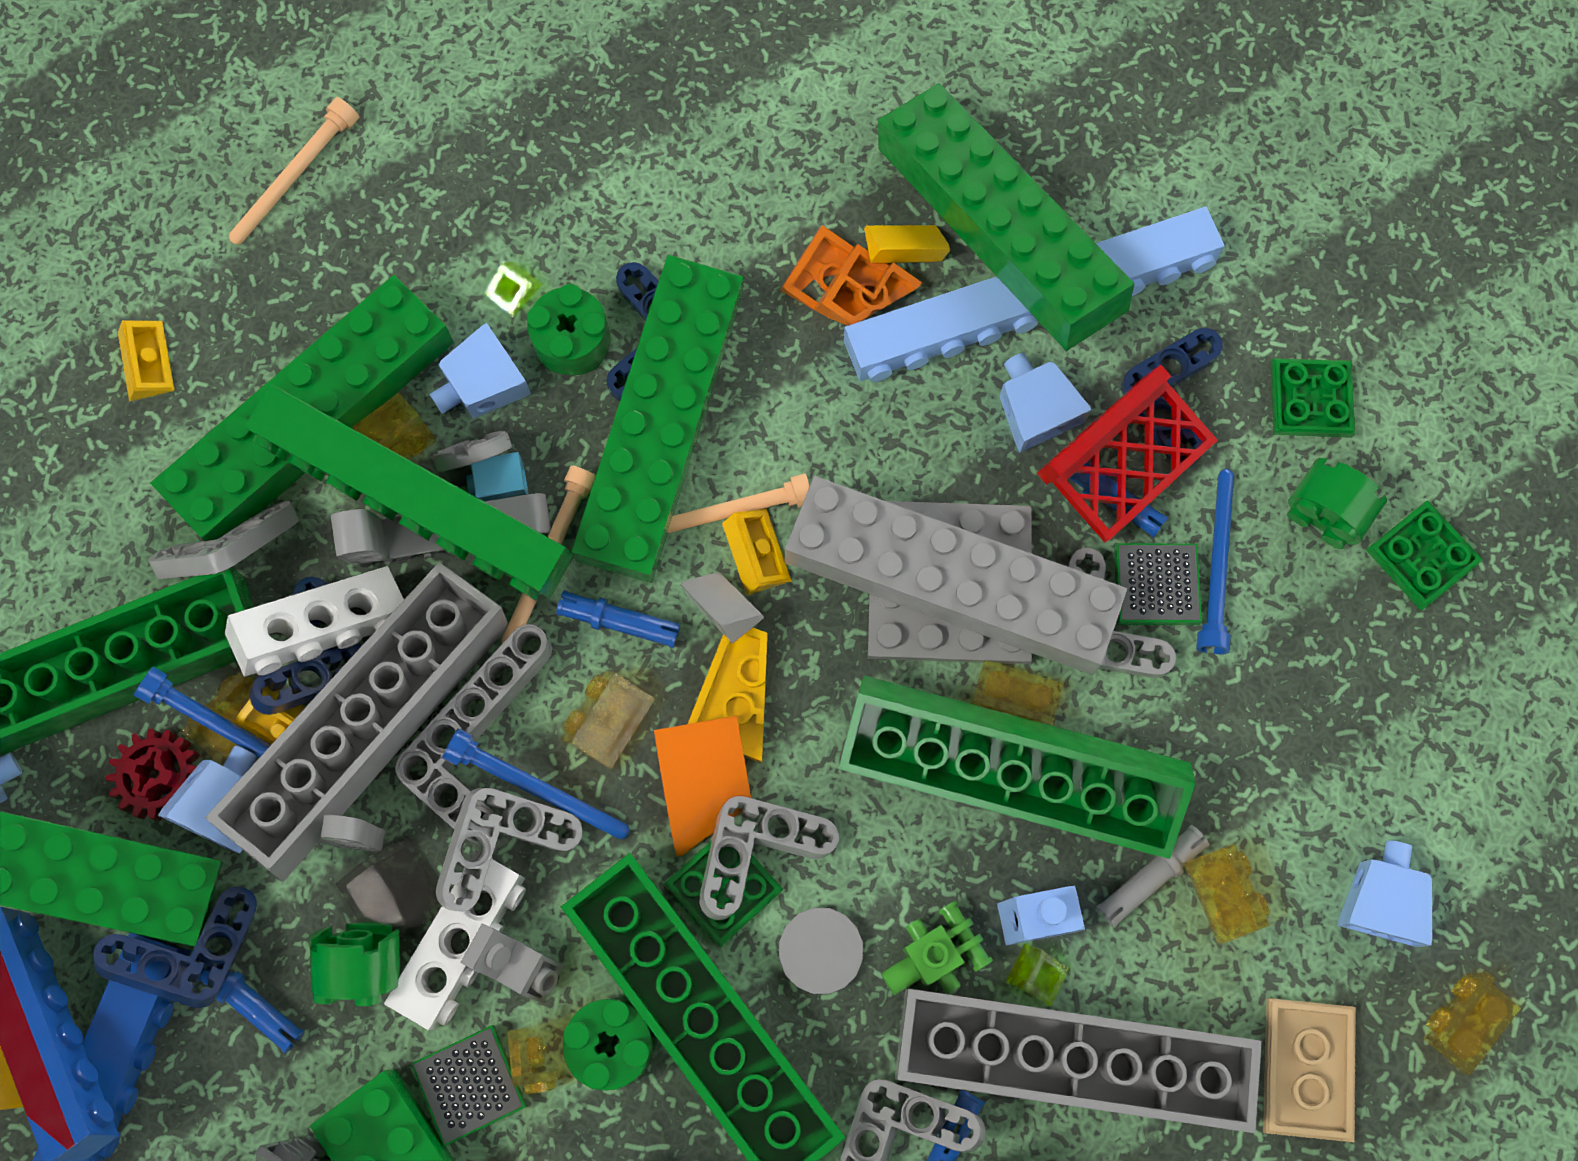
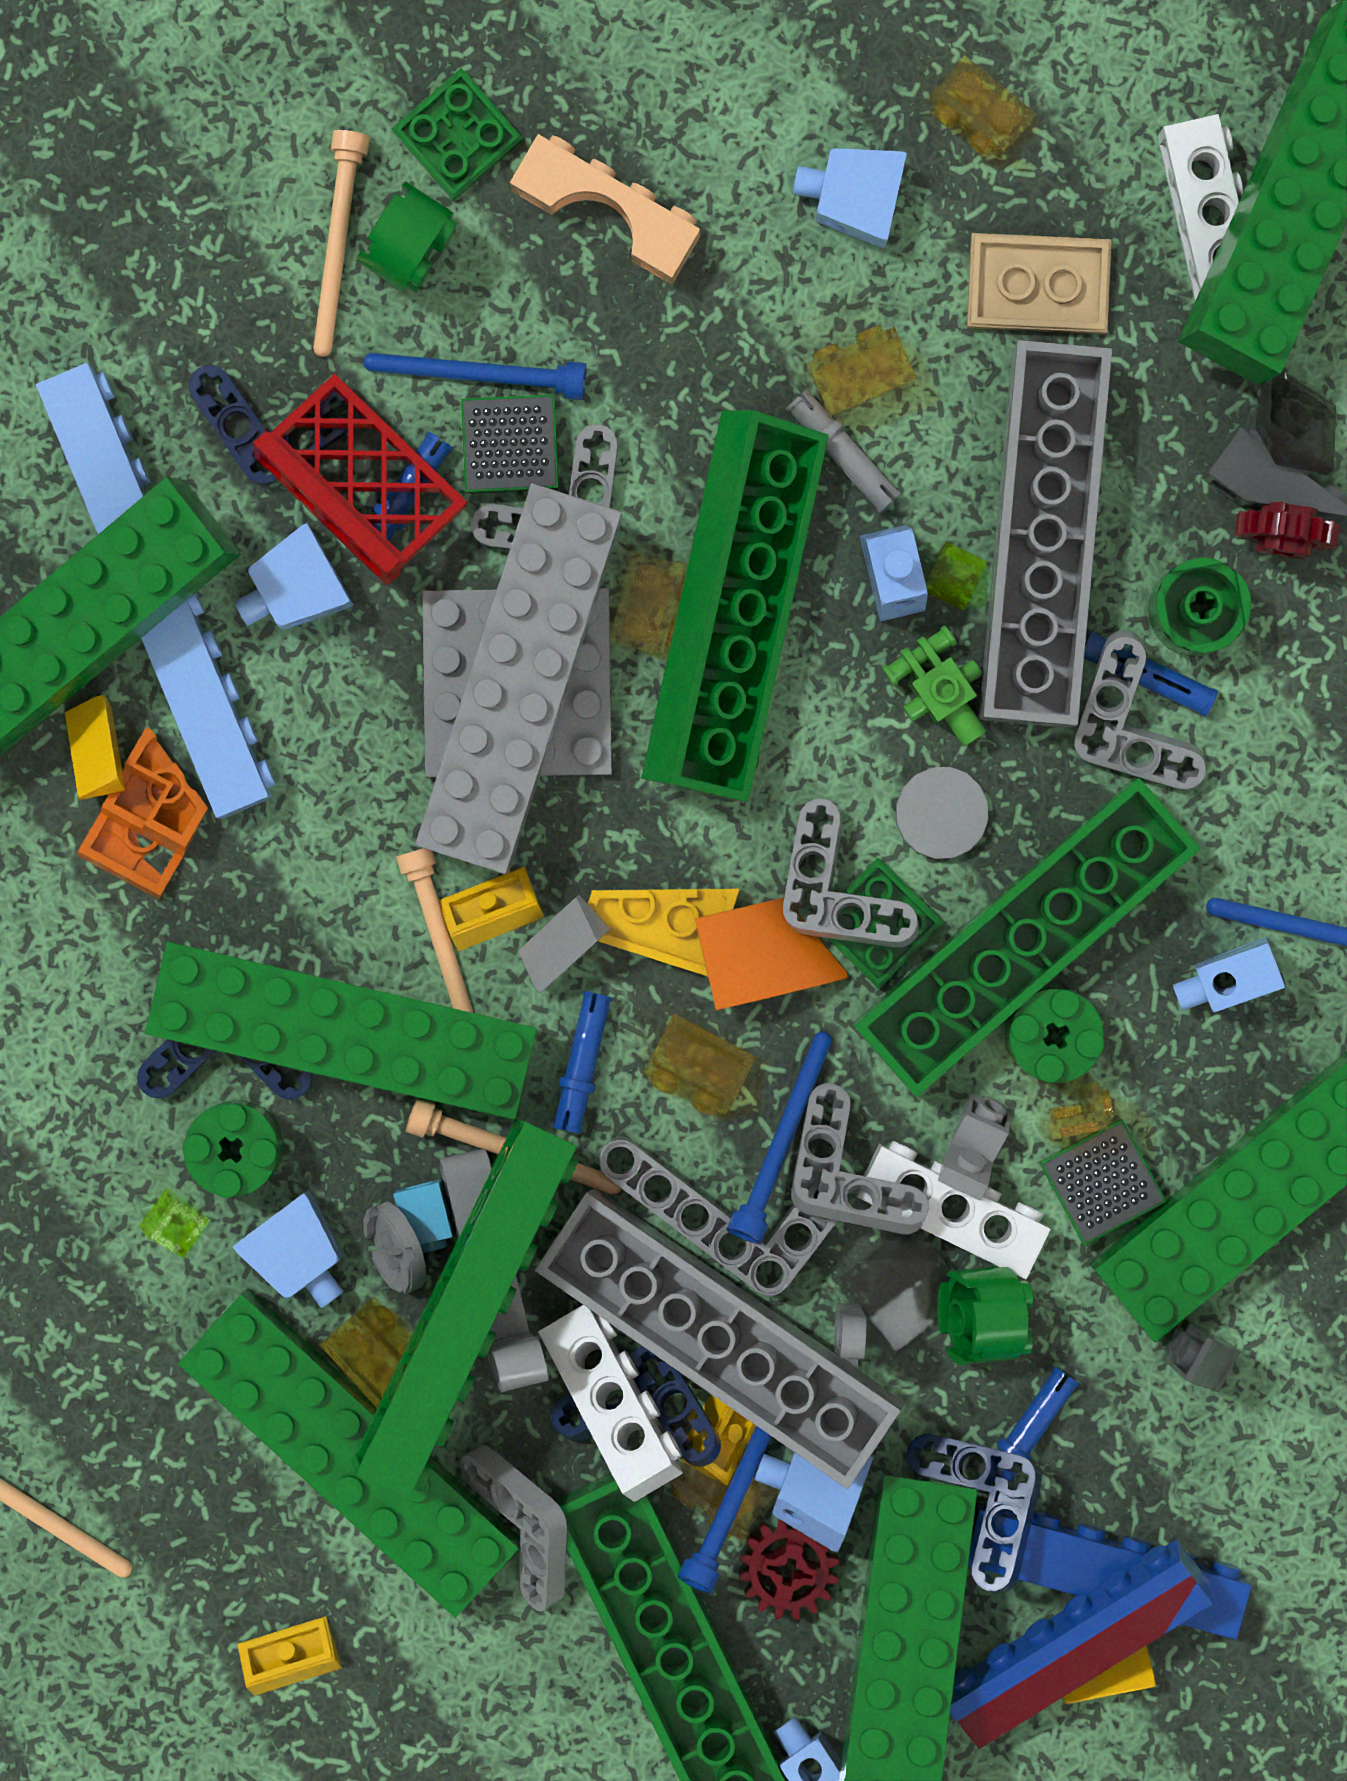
camera: 90 degrees left, 15 degrees up
green tile [1271,358,1355,438] -> none
none -> light nougat piece [313,130,370,357]
none -> light nougat arch [510,134,700,285]

